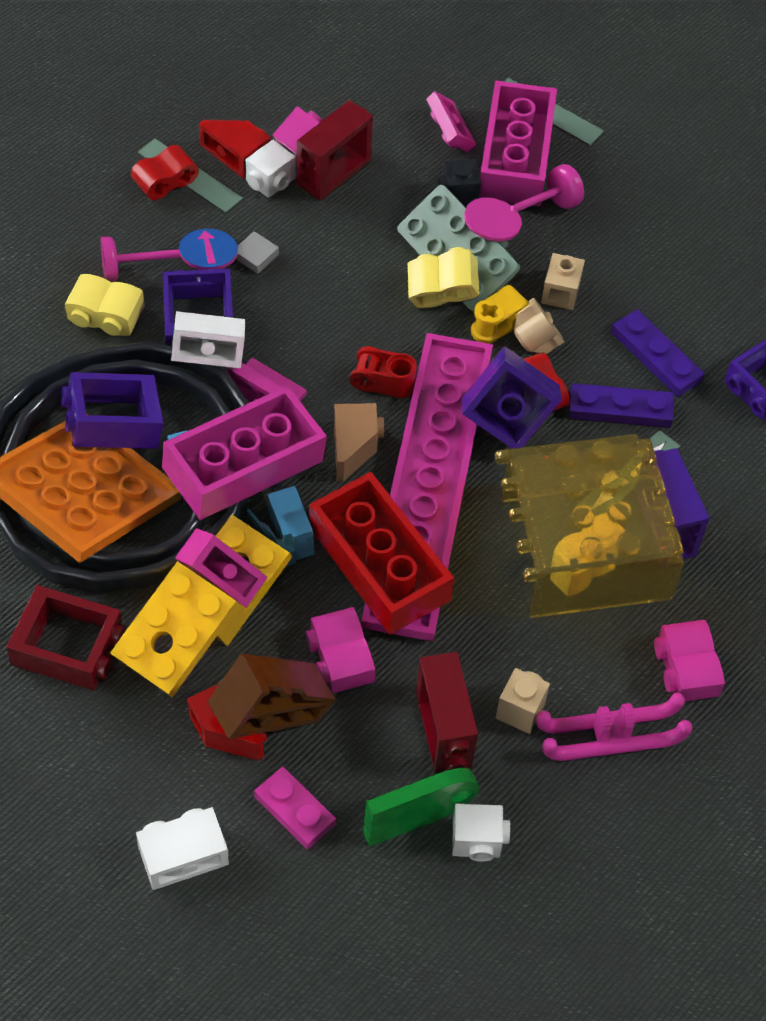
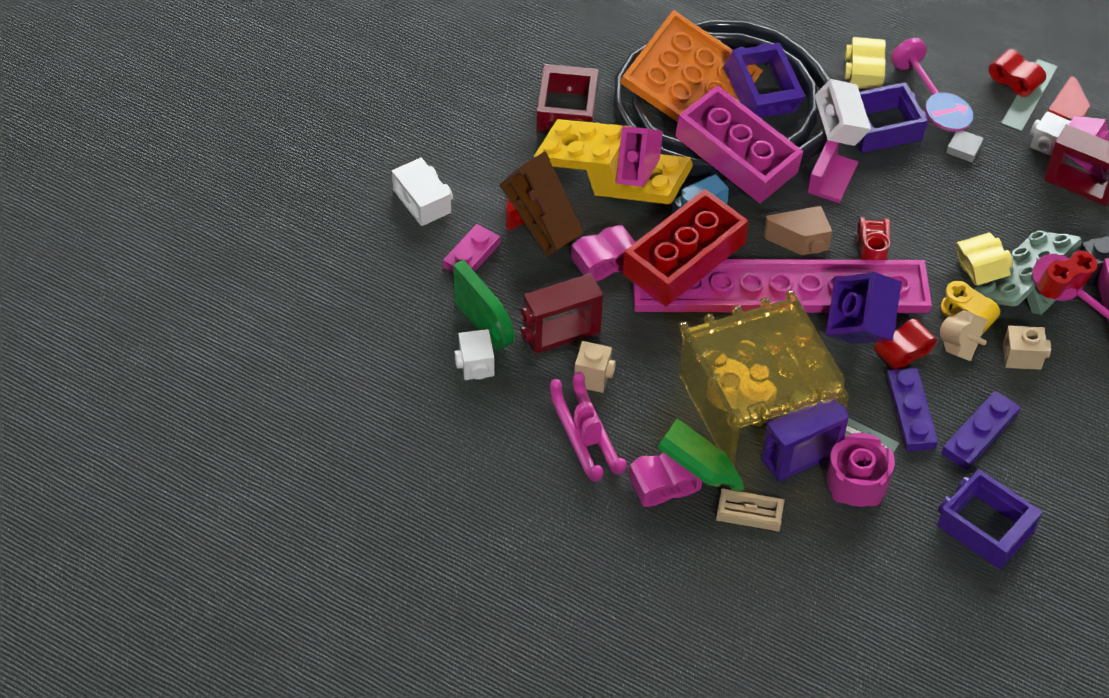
camera: 80 degrees right, 5 degrees down
none -> green tile [657,418,744,491]
none -> tan tile [716,488,785,531]
none -> dark pink brick [826,433,895,507]
none -> red axle [1037,250,1097,299]

